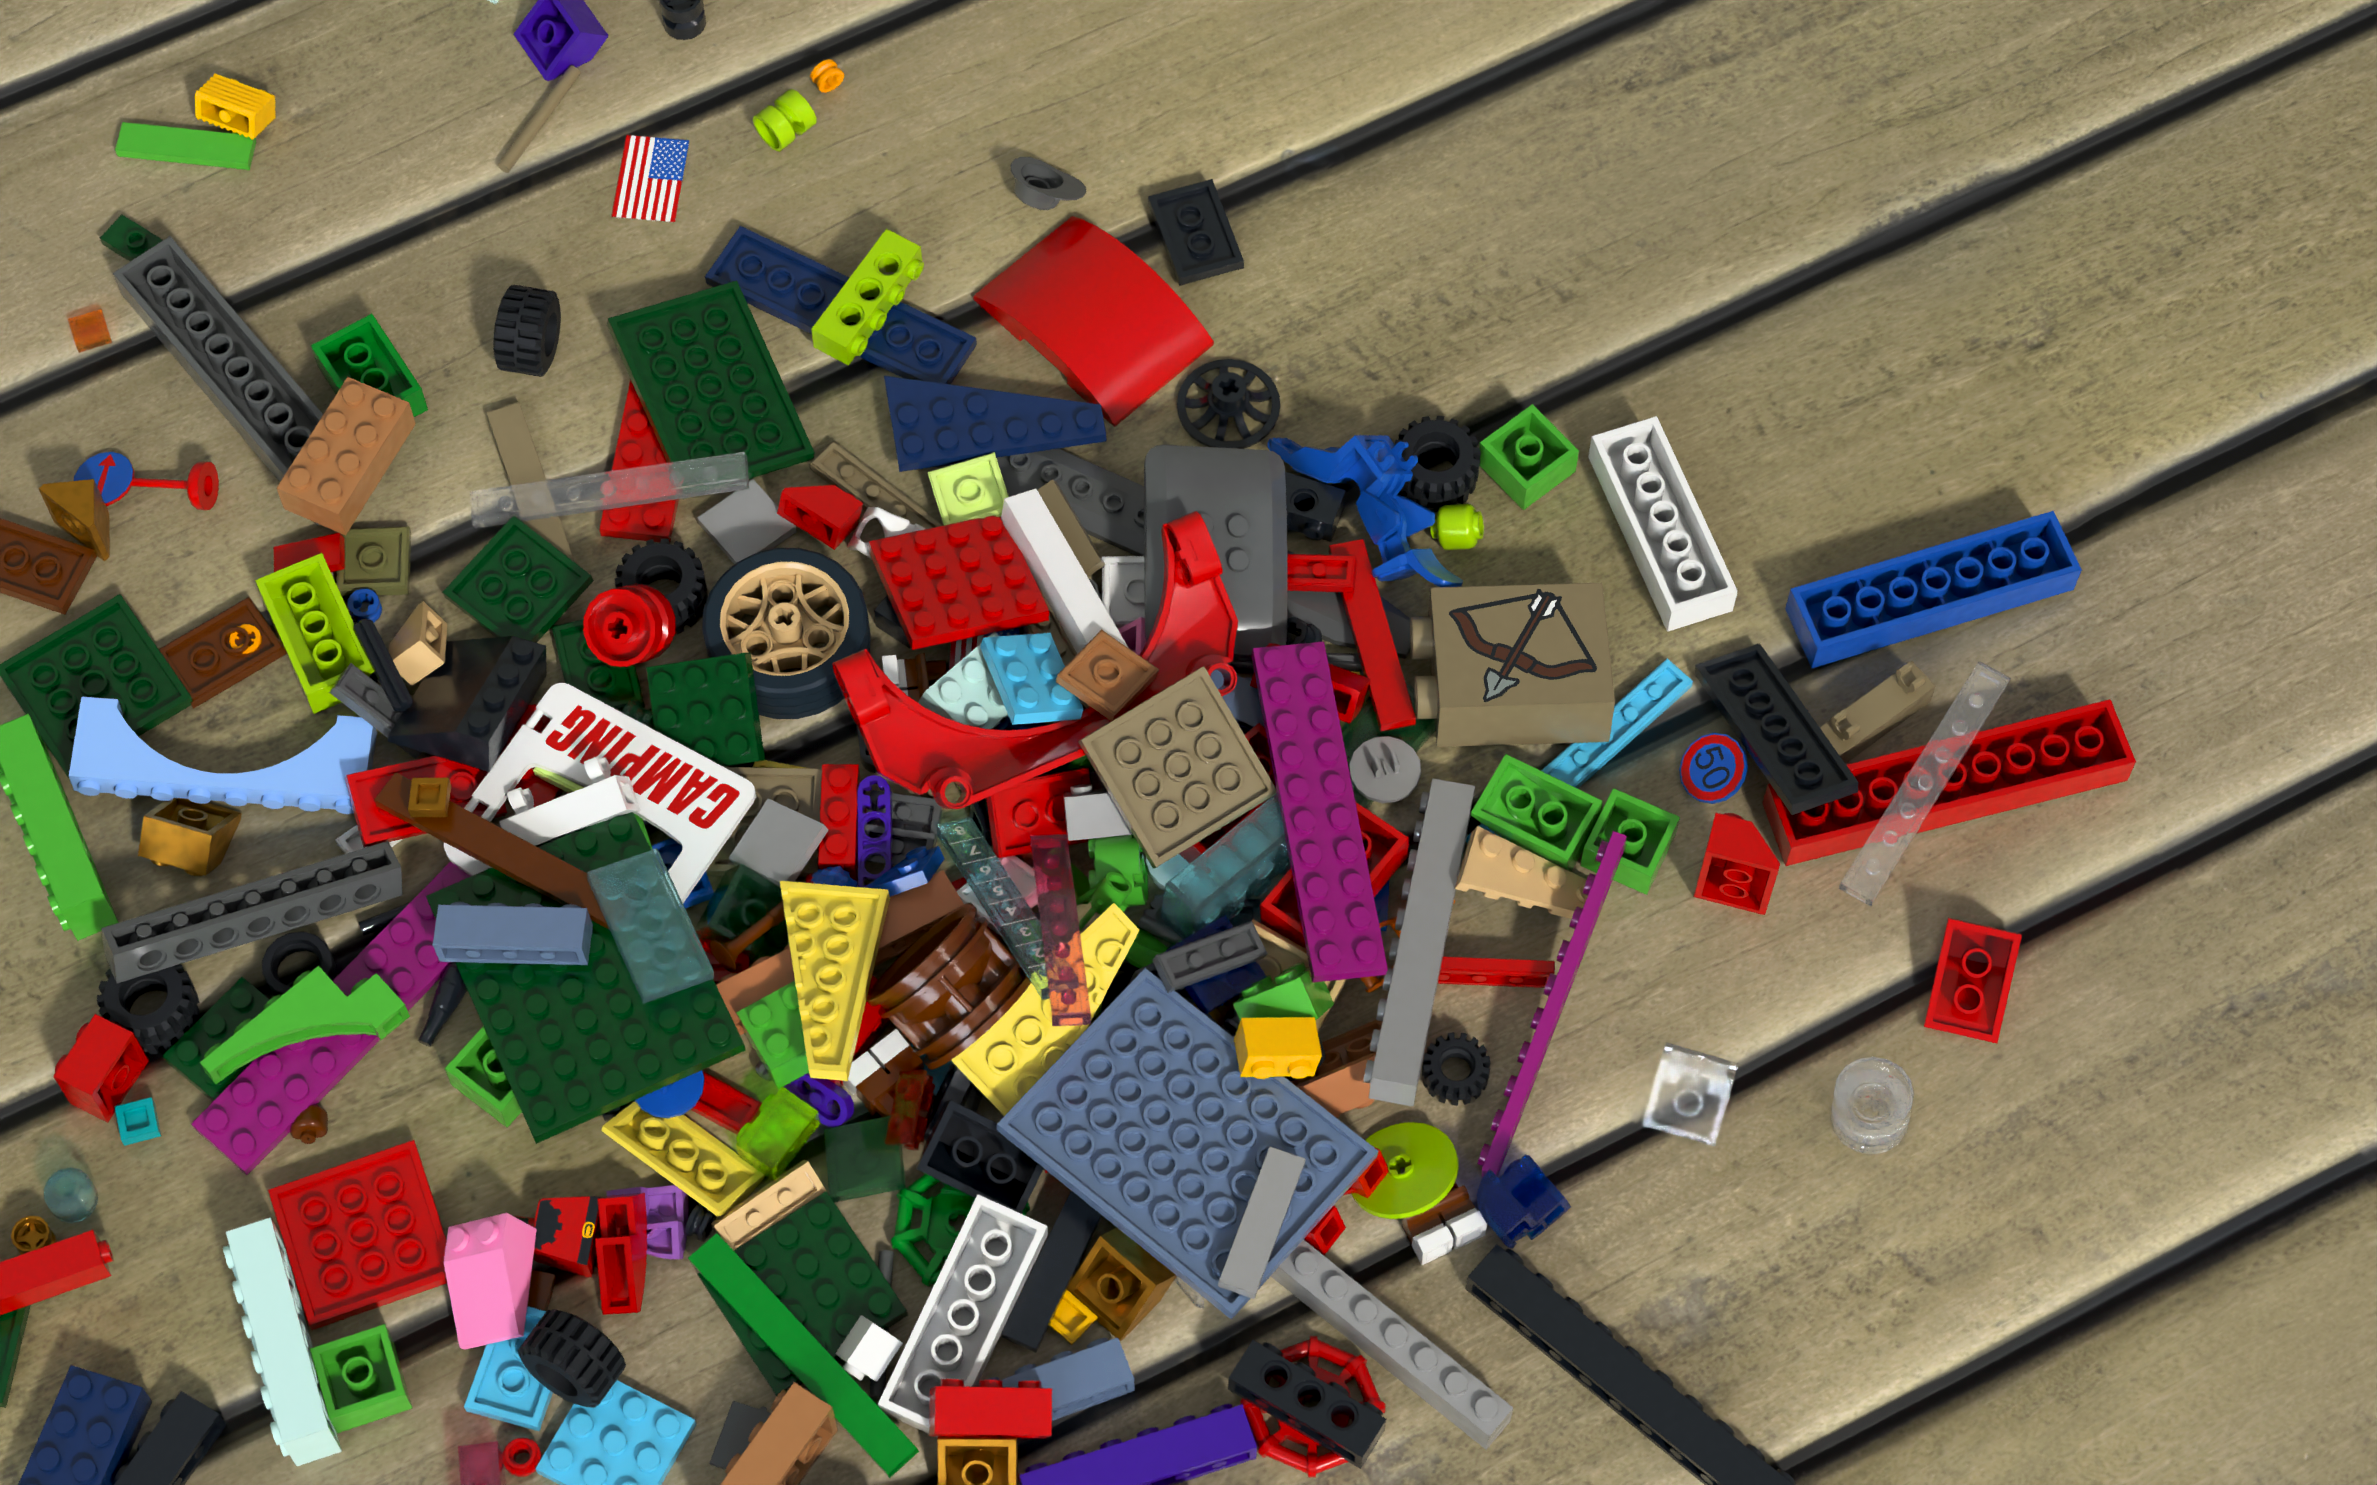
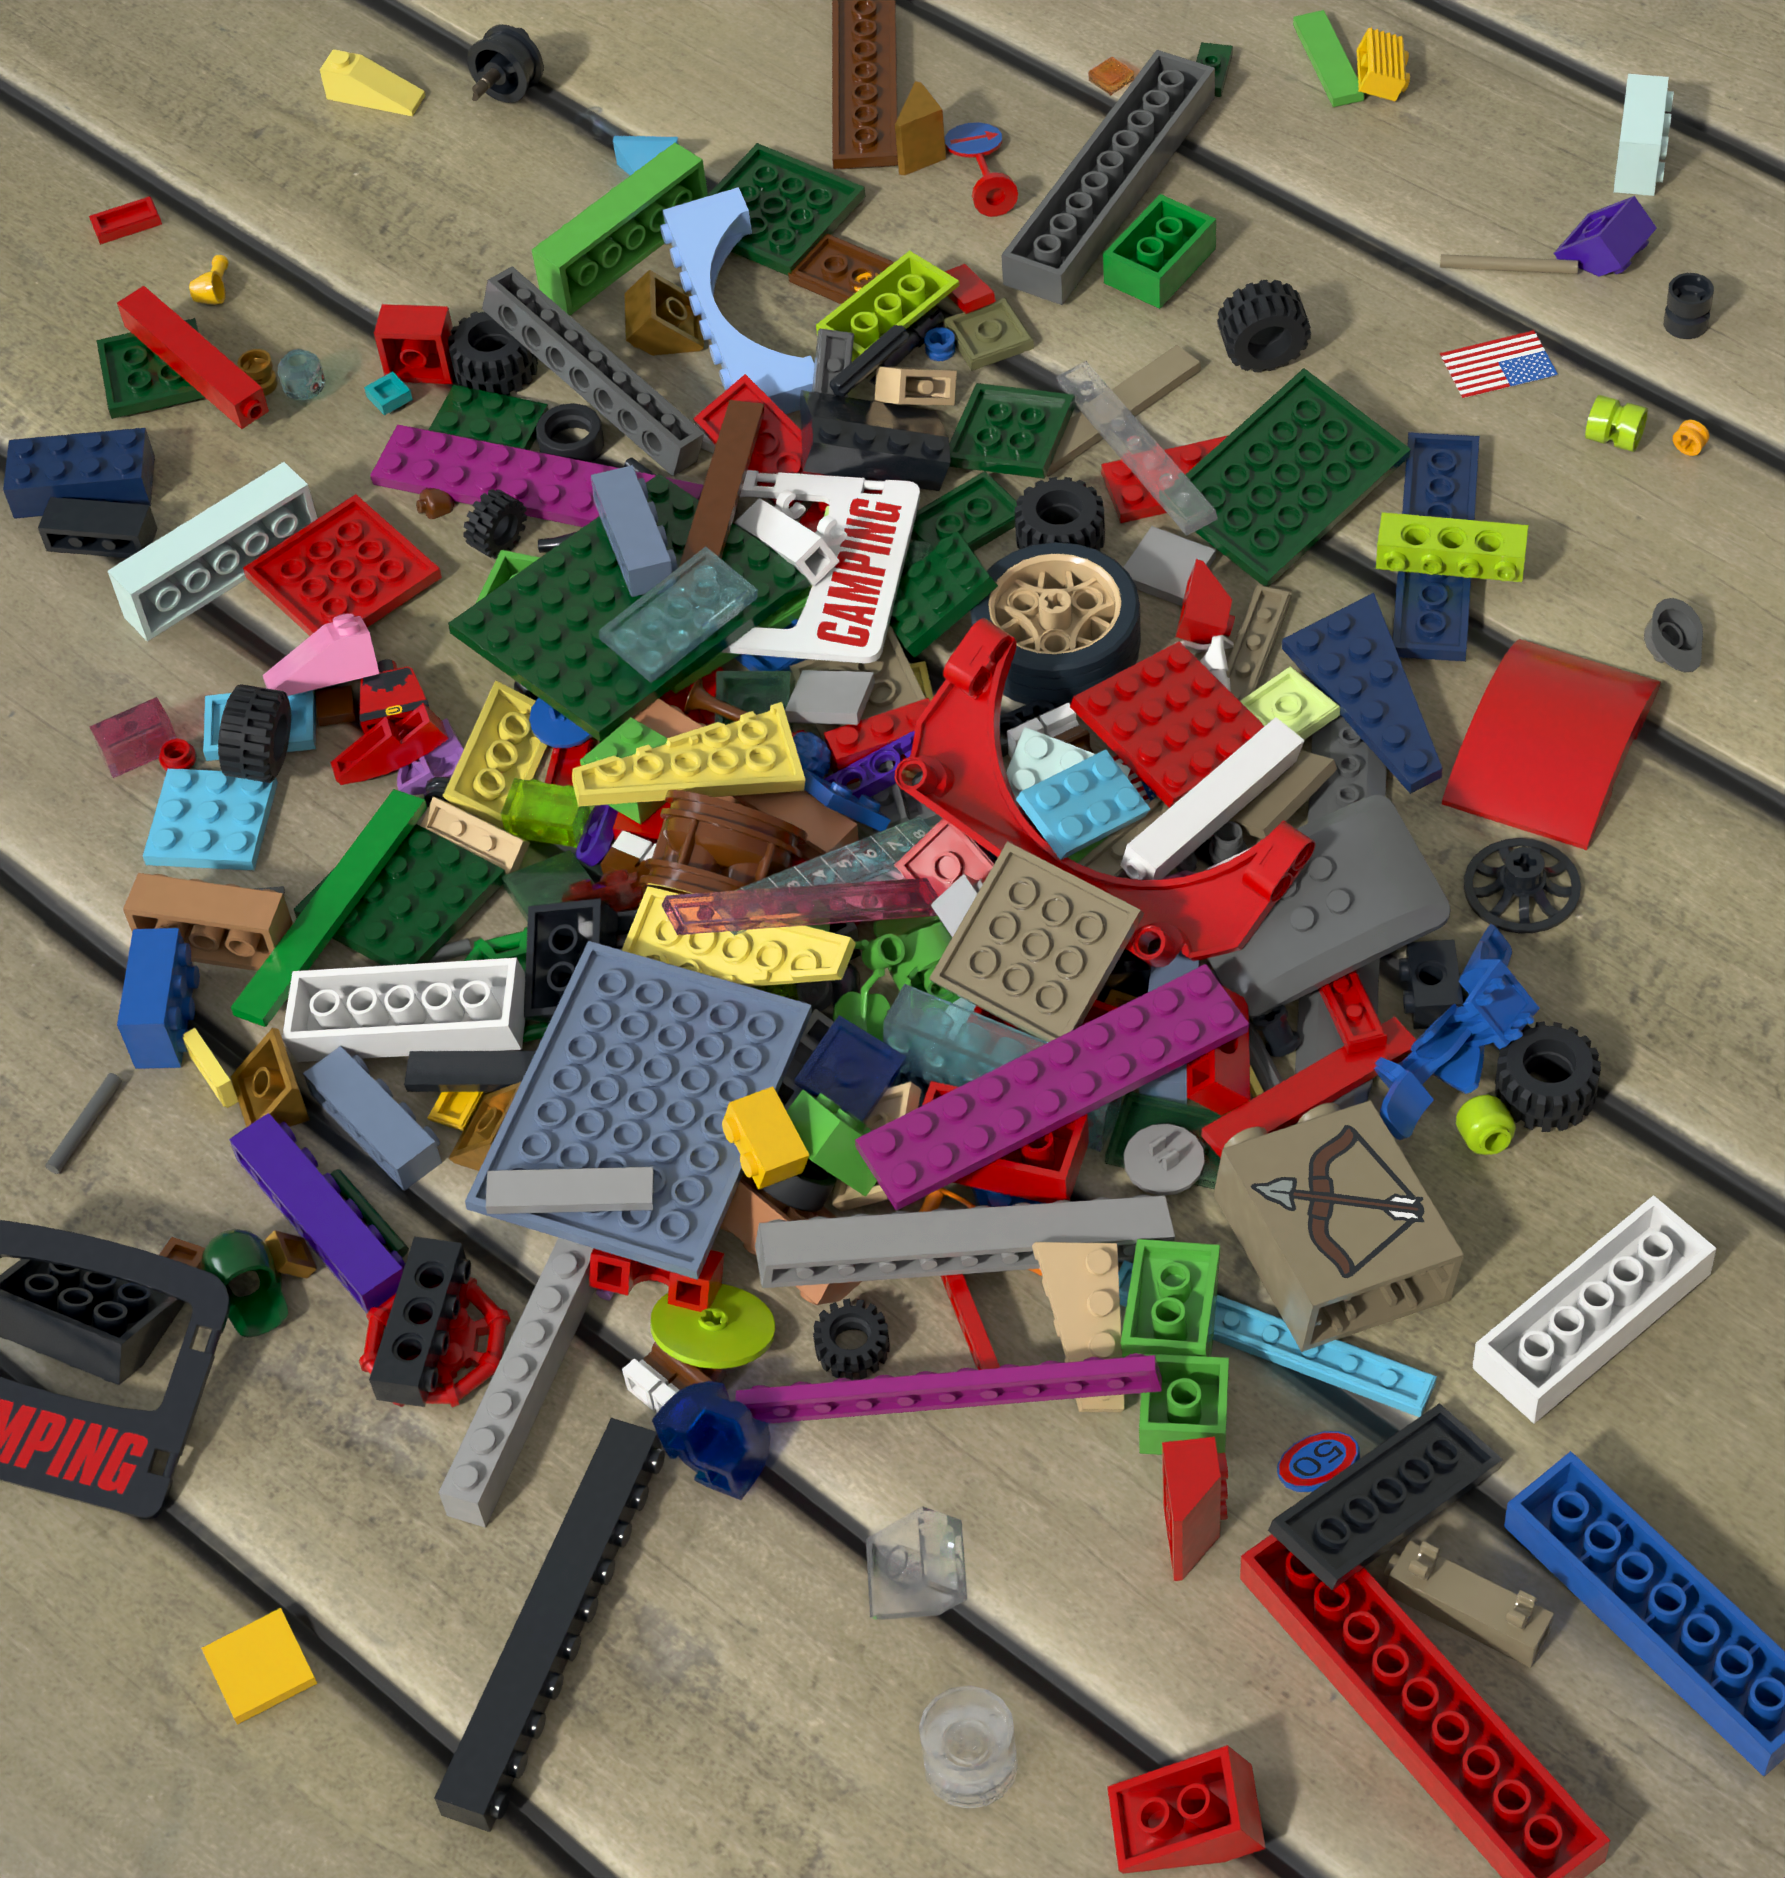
camera: 75 degrees right, 10 degrees down
bright green arch [200,966,410,1084] -> none
medium nougat brick [276,377,416,535] -> none
bright green brick [310,1324,412,1433] -> none
pearl gold plate [408,778,451,817] -> none
red wheel [583,584,676,667] -> none
white brick [835,1315,903,1382] -> none
red brick [929,1379,1052,1438] -> none
medium nougat tile [1056,629,1159,721] -> none
black plate [1148,179,1244,286] -> none
dark grey tile [1152,921,1268,993] -> none
bright green brick [1479,404,1579,510] -> none
clear tile [1839,661,2011,906] -> none
none -> dark green bar [330,1169,409,1257]
none -> black tyre [463,489,527,559]

